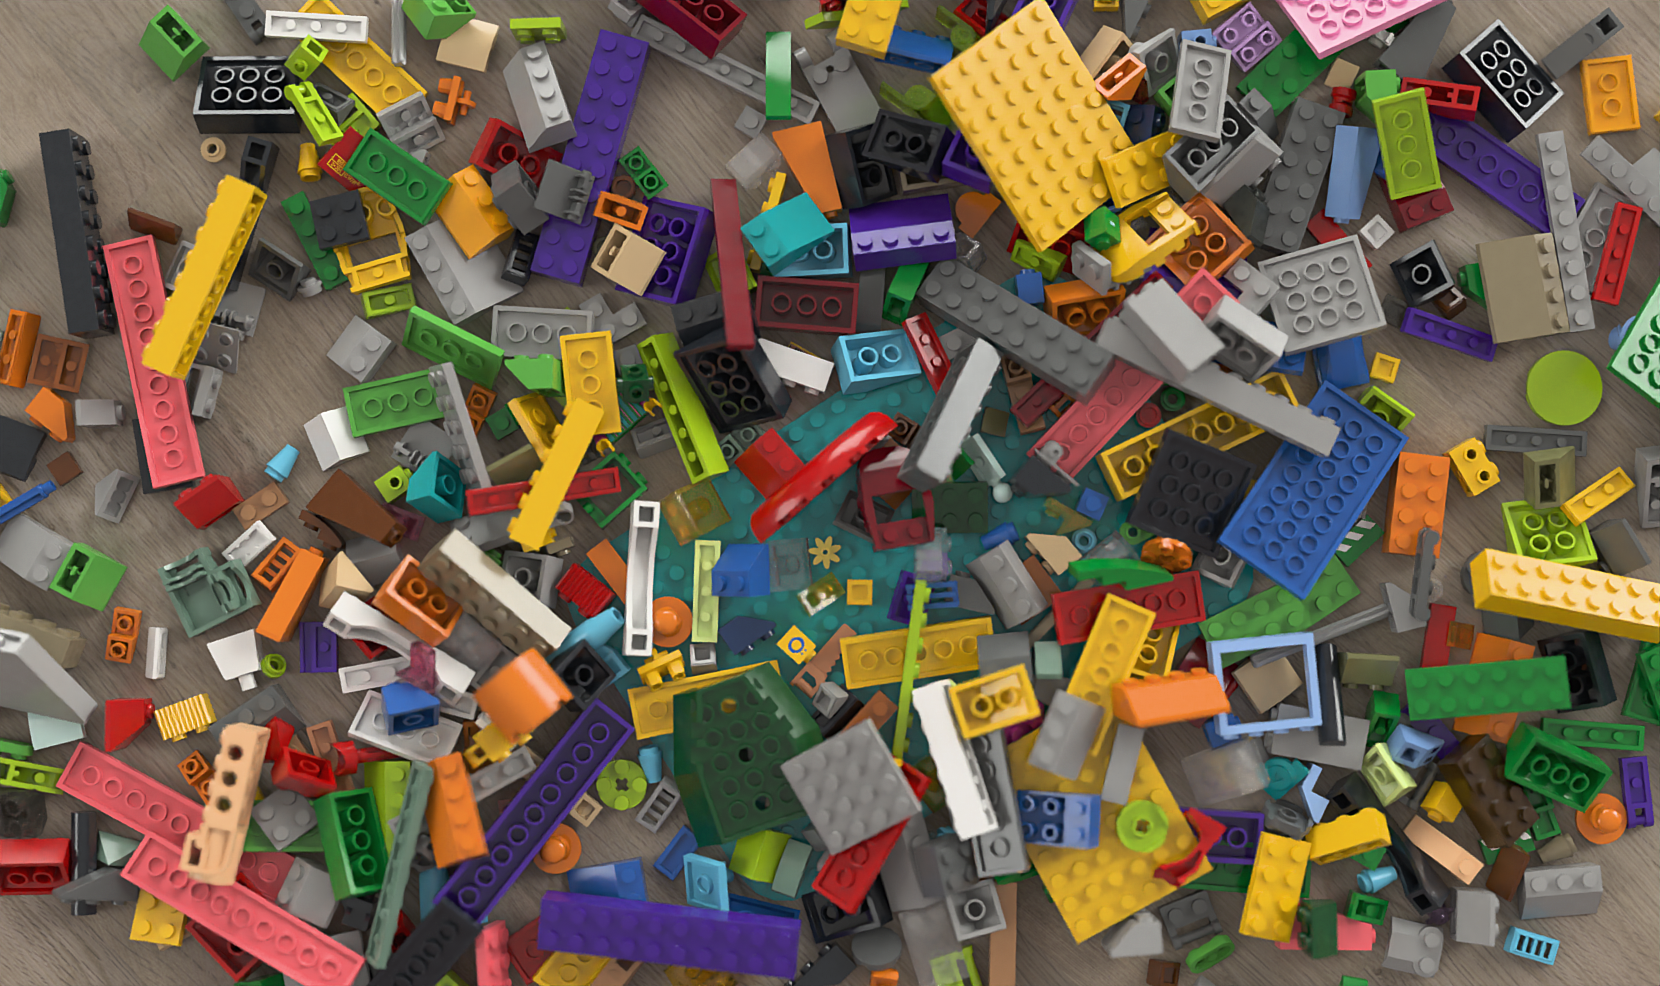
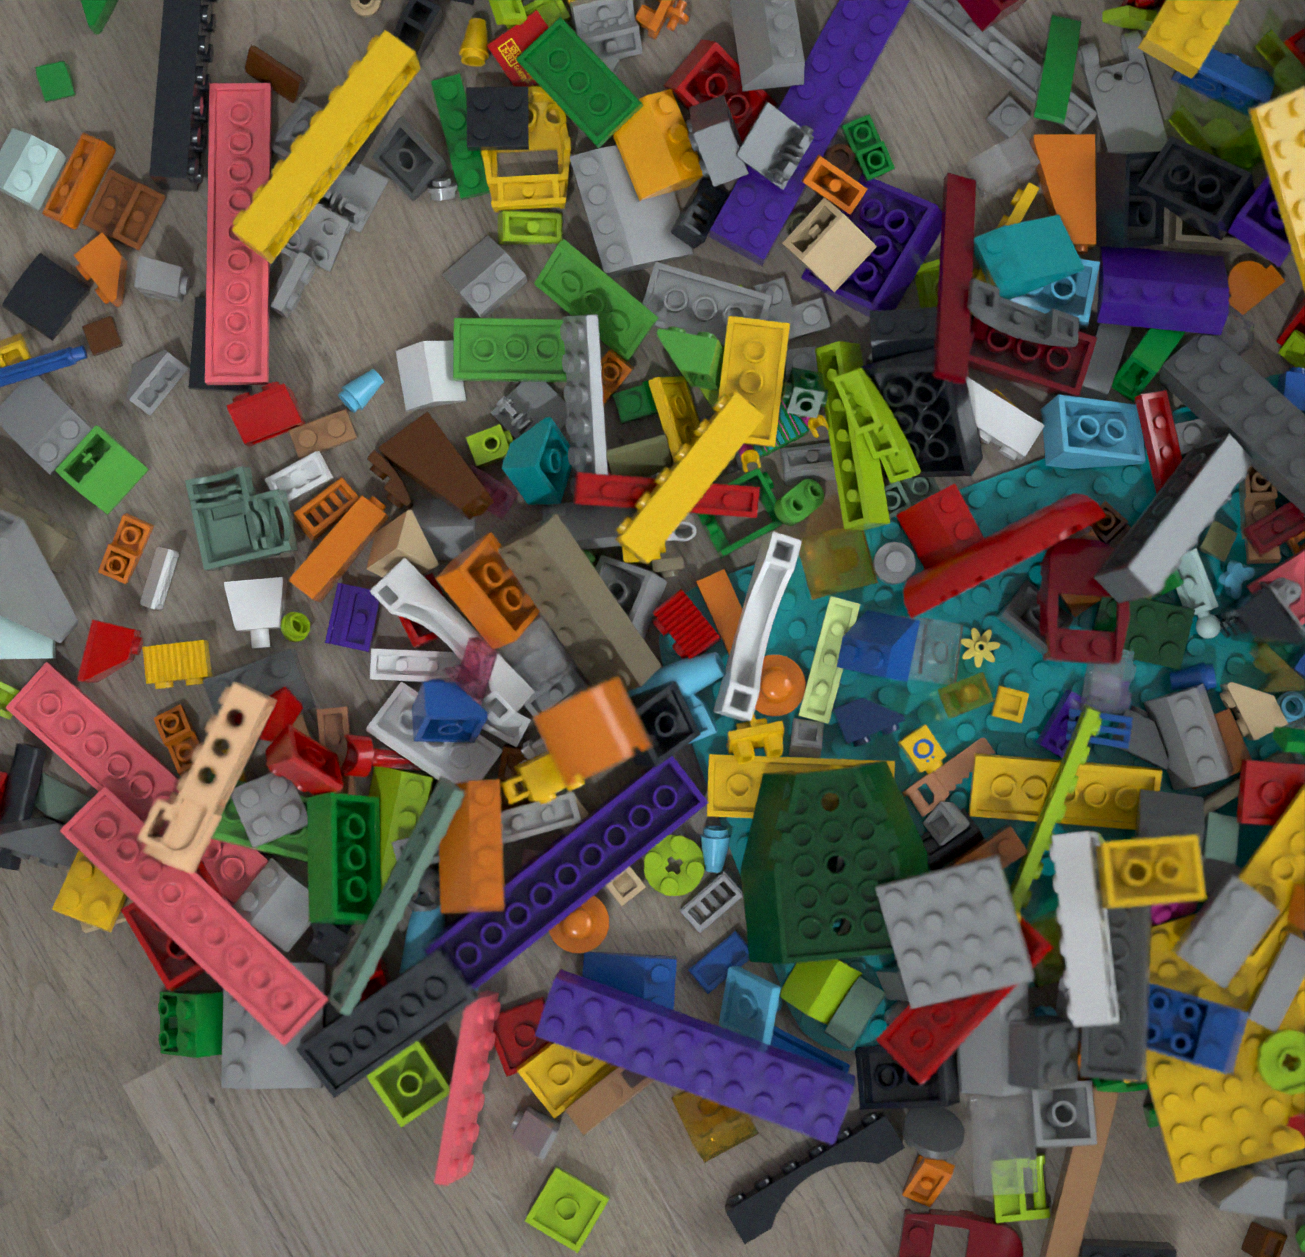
camera: 15 degrees right, 0 degrees up
none -> bright green plate [774,479,824,526]
none -> lime slope [833,367,921,483]
none -> light grey piece [873,542,916,585]
none -> dark grey slope [968,279,1079,347]
none -> medium azure piece [1219,560,1255,599]

